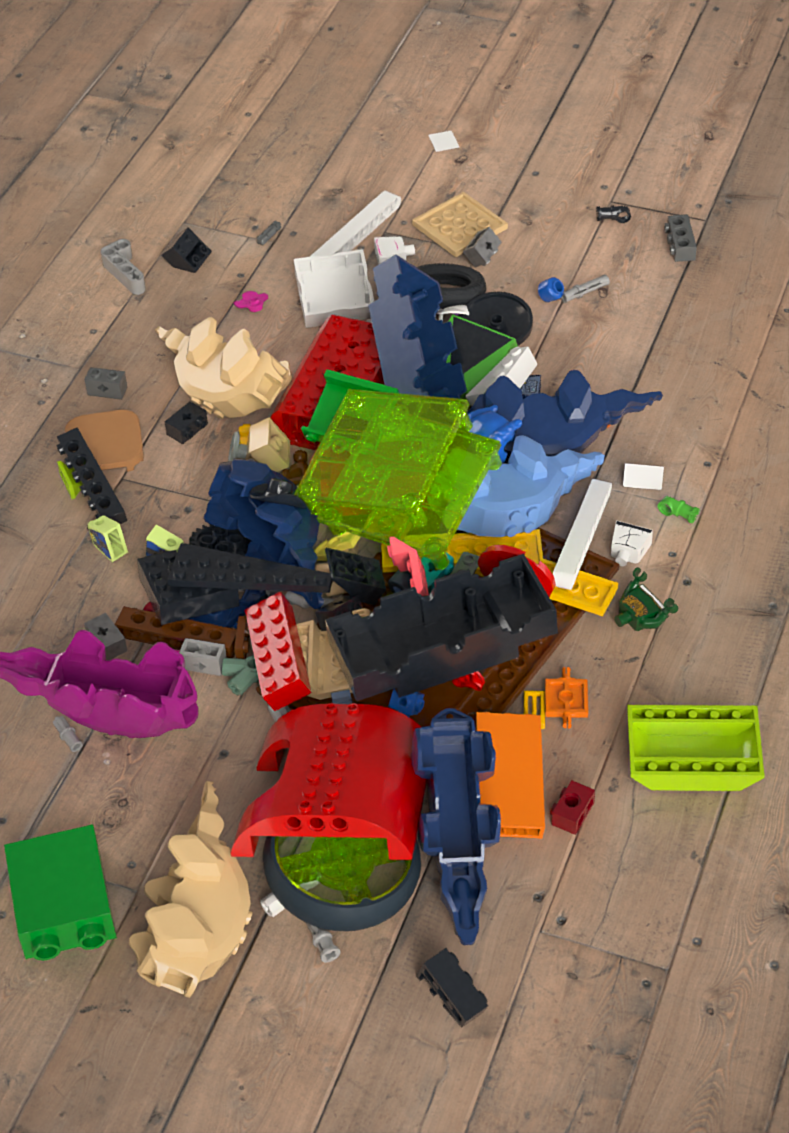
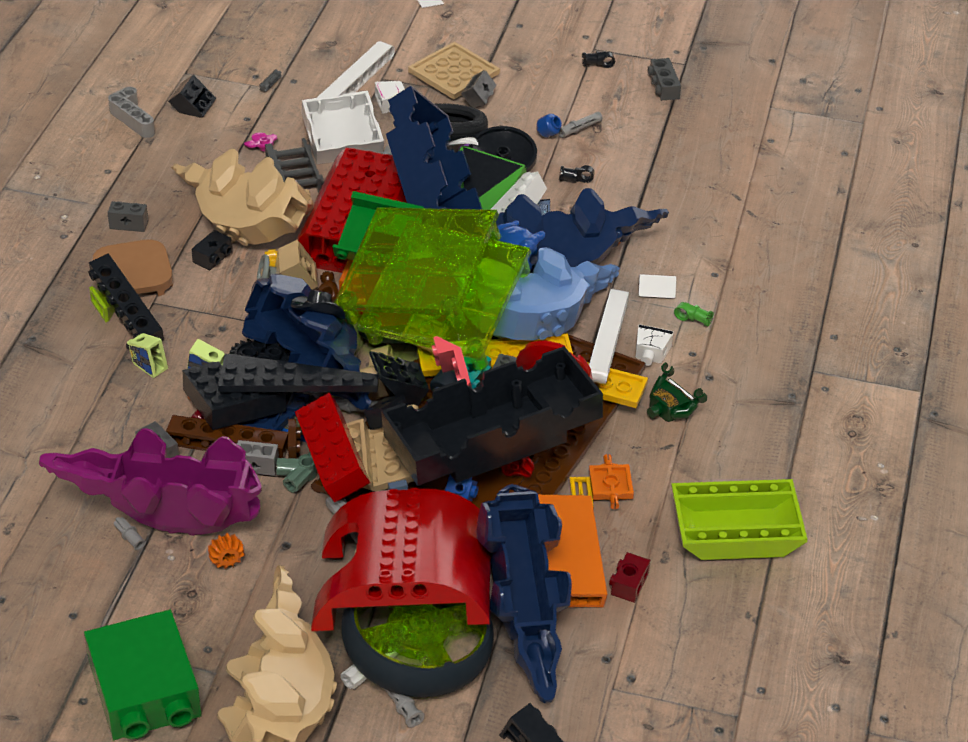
camera: 10 degrees left, 5 degrees down
light yellow tile [314,529,362,561] -> none
none -> orange gear [208,533,244,569]
none -> dark grey fence [265,138,324,193]
none -> black connector [559,165,595,183]

